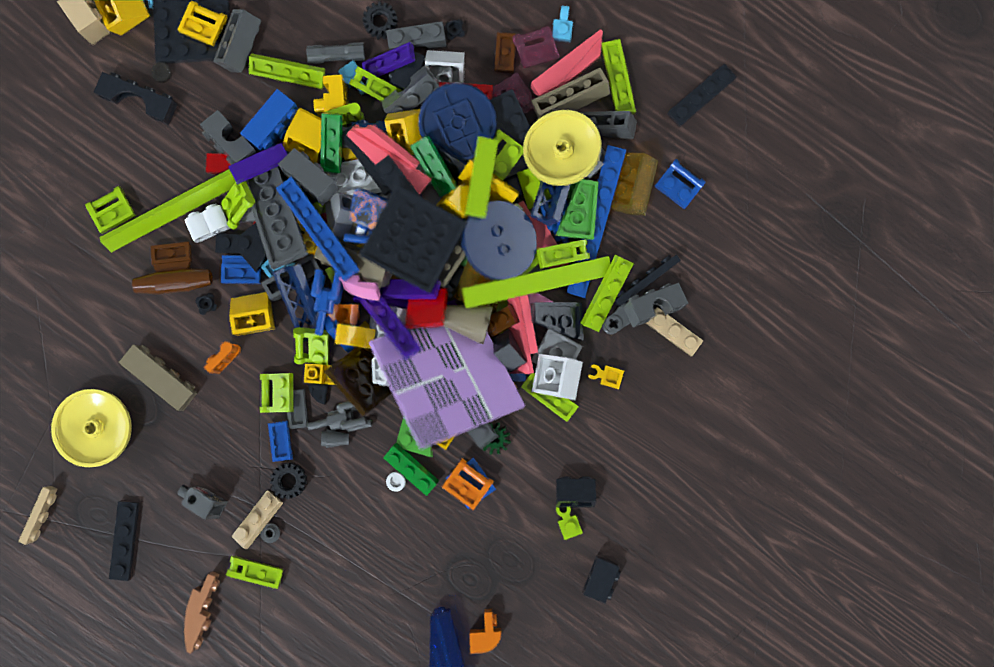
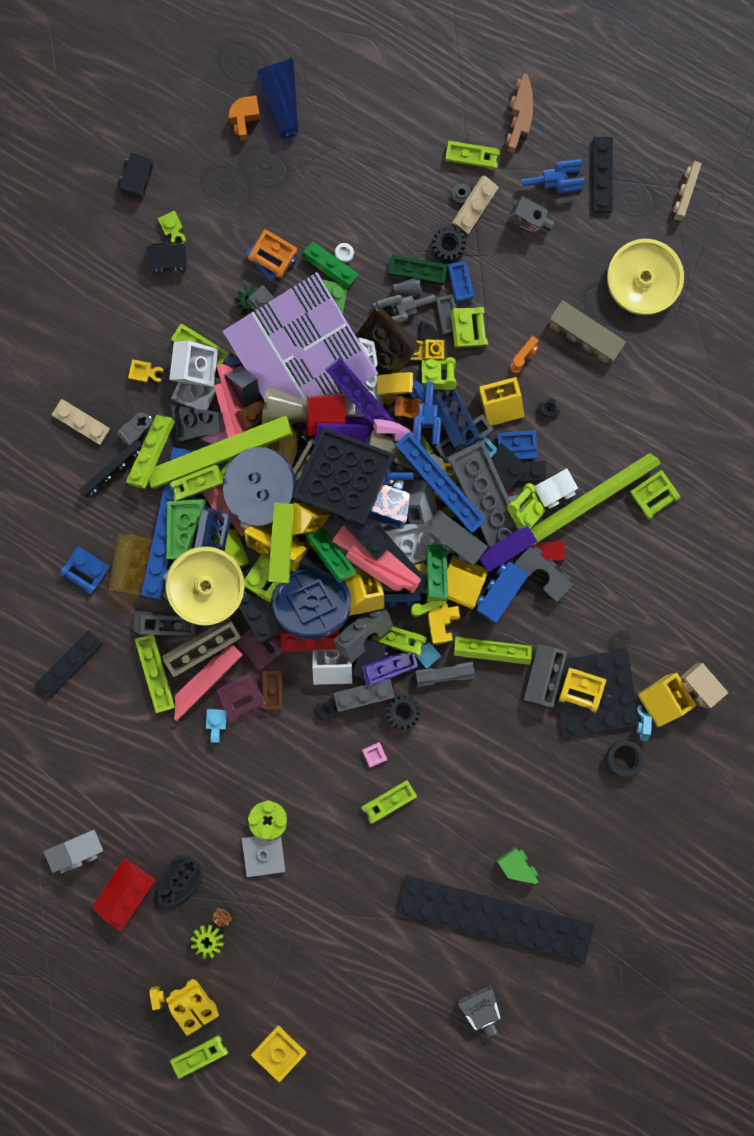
camera: 170 degrees right, 0 degrees up
black arch [93,72,177,125] -> none
reddish brown plate [132,242,213,295] -> none
dark grey arch [623,283,688,328] -> none
none -> dark green plate [388,255,448,285]
none -> blue plant [521,159,585,194]

